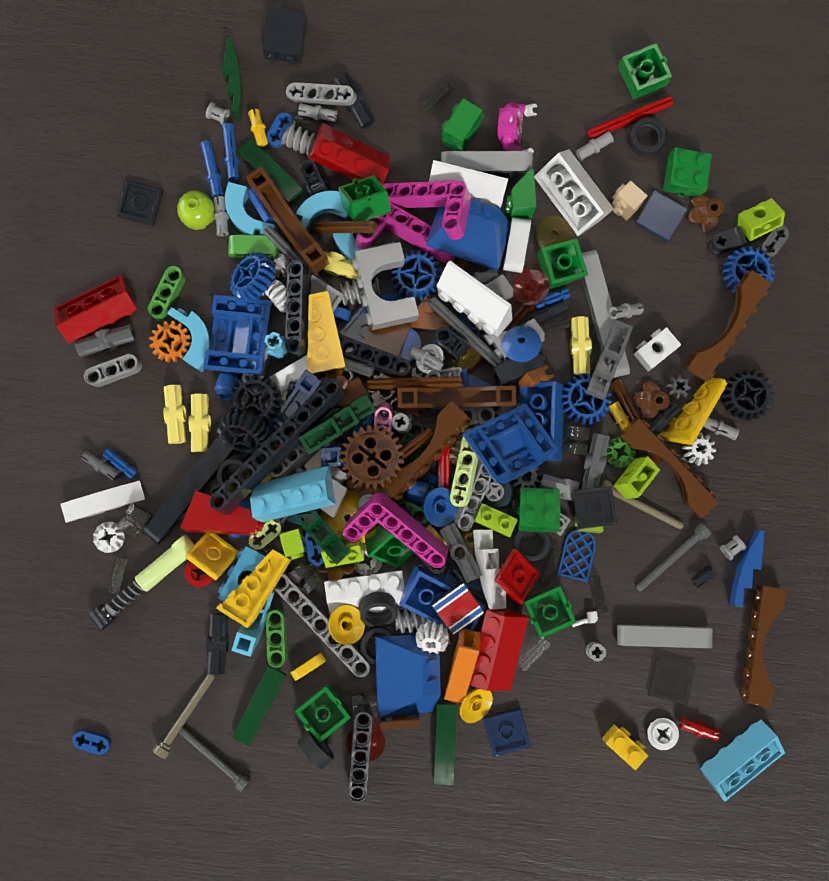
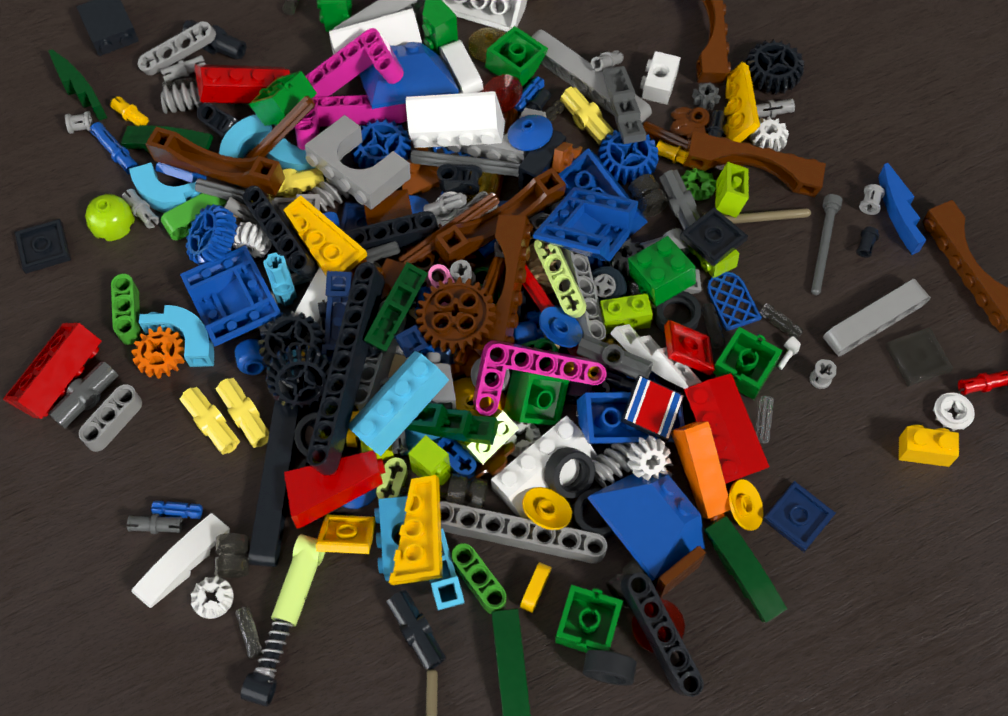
camera: 30 degrees left, 20 degrees down
red gear [185,561,213,587] -> none
blue pin [200,141,224,198] -> none
blue beam [267,113,293,148] -> none

